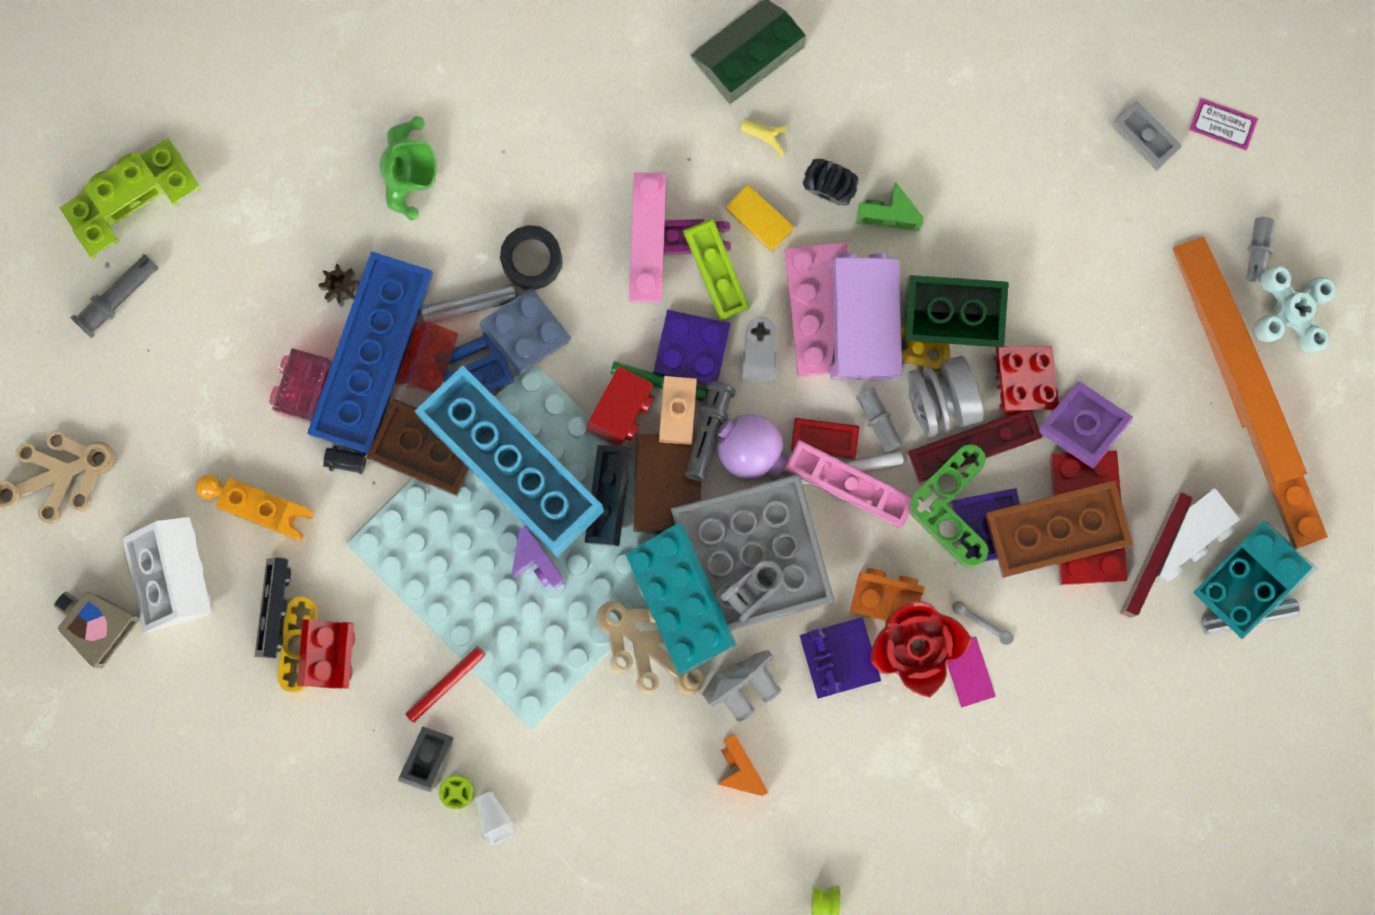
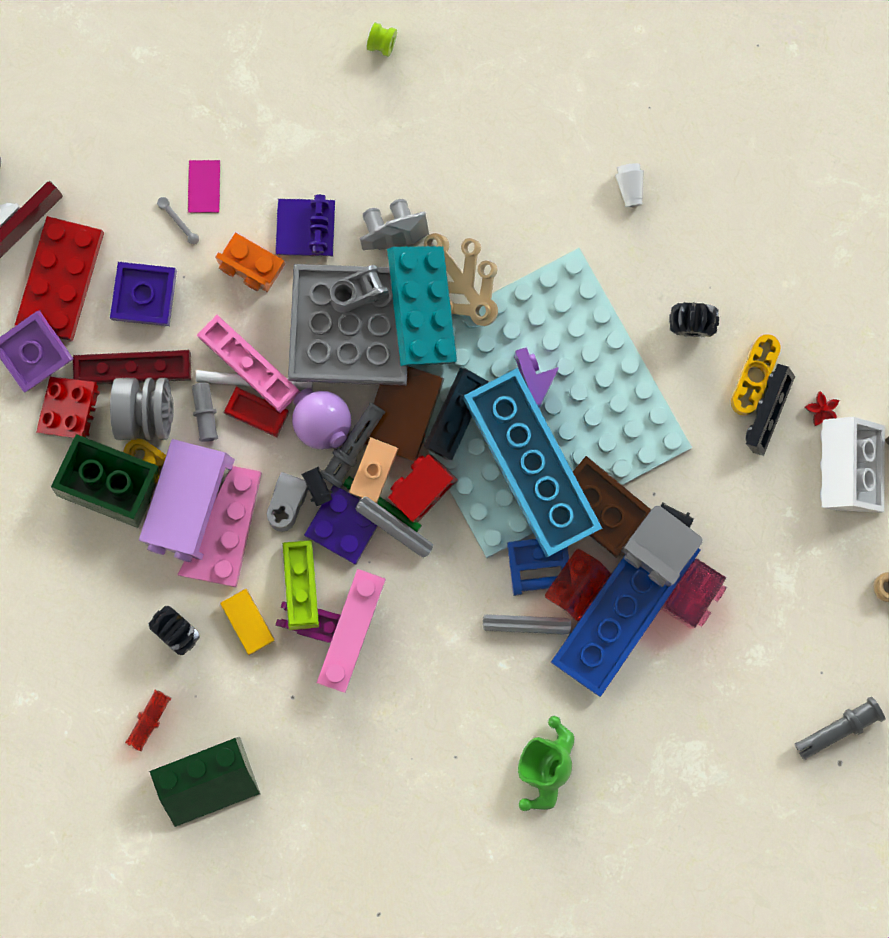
camera: 165 degrees left, 0 degrees up
lime bracket [60,138,202,259] -> none
light orange plate [195,474,314,541] -> none
red bracket [297,619,355,689] -> none
dark brown gear [318,264,360,307] -> none
dark grey slope [398,726,454,792] -> none
red bar [405,646,486,723] -> none
lime wheel [439,775,475,809] -> none
sand blue plate [479,288,571,376] -> none
black tyre [500,225,563,290] -> none
orange slope [717,734,769,796] -> none
light yellow bar [741,119,787,157] -> none
bright green slope [856,182,923,231] -> none
red brick [871,601,972,698] -> none
bright green beam [908,444,988,569] -> none
dark orange plate [985,480,1133,578] -> none
none -> clear red pin [125,689,172,752]
none -> black pin [301,466,333,506]
none -> light grey axle [355,496,433,558]
none -> light grey bracket [621,506,702,587]
none -> black gear [669,302,720,337]
none -> red plant [804,391,840,426]

